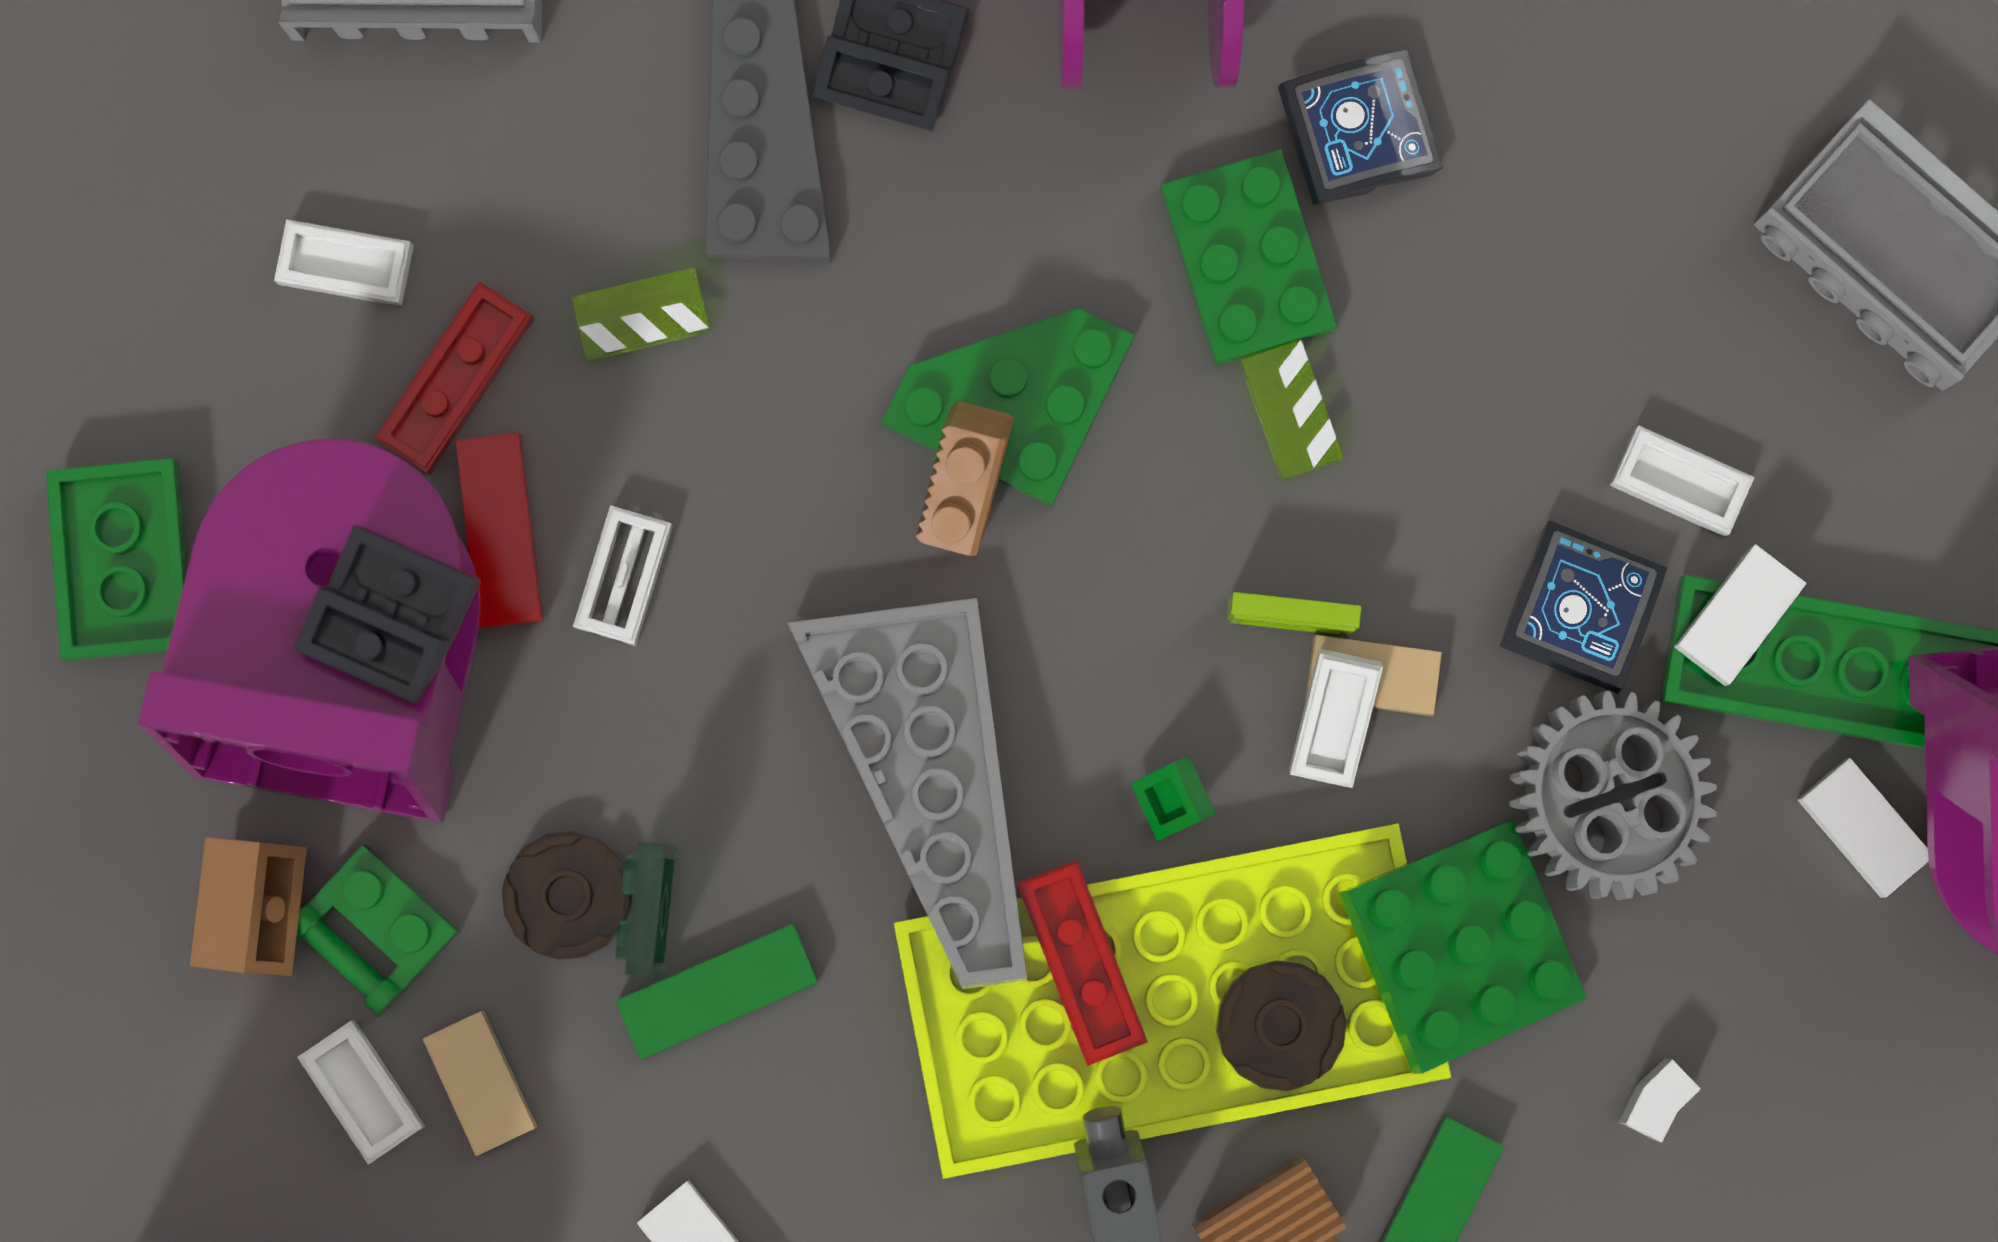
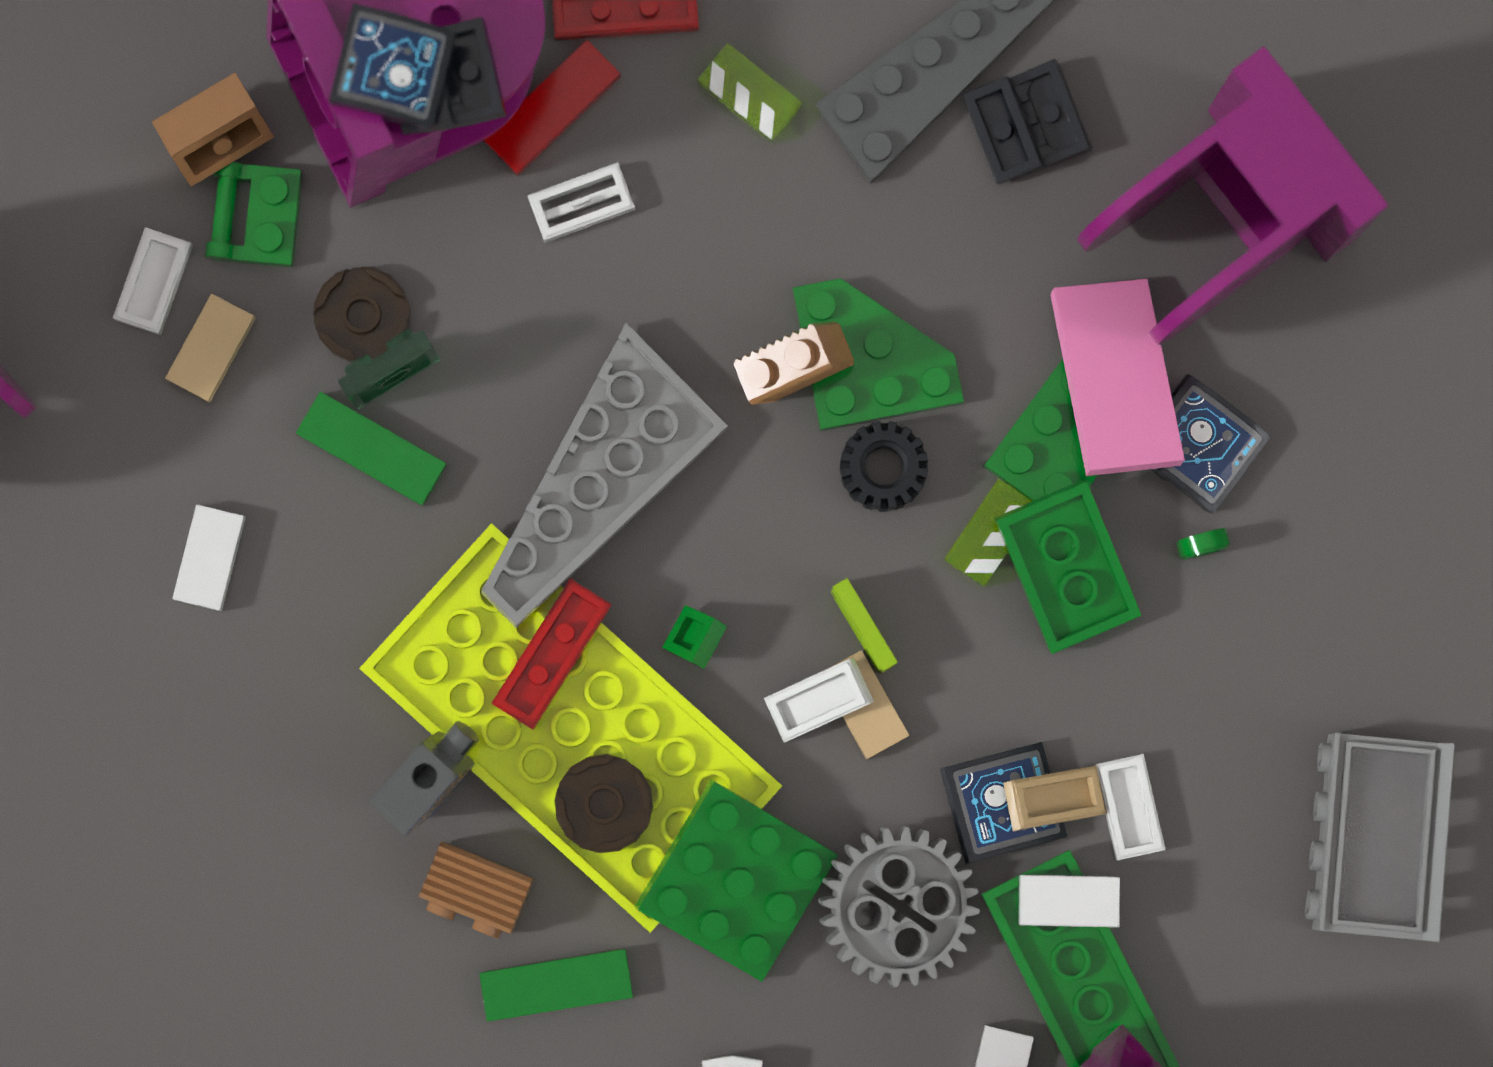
camera: 55 degrees right, 0 degrees up
none -> slope [329,3,456,131]
none -> black tyre [840,421,928,512]
none -> green plate [994,479,1142,654]
none -> tan tile [1003,766,1106,831]
none -> bright pink tile [1050,279,1185,476]
none -> green tile [1176,528,1230,560]

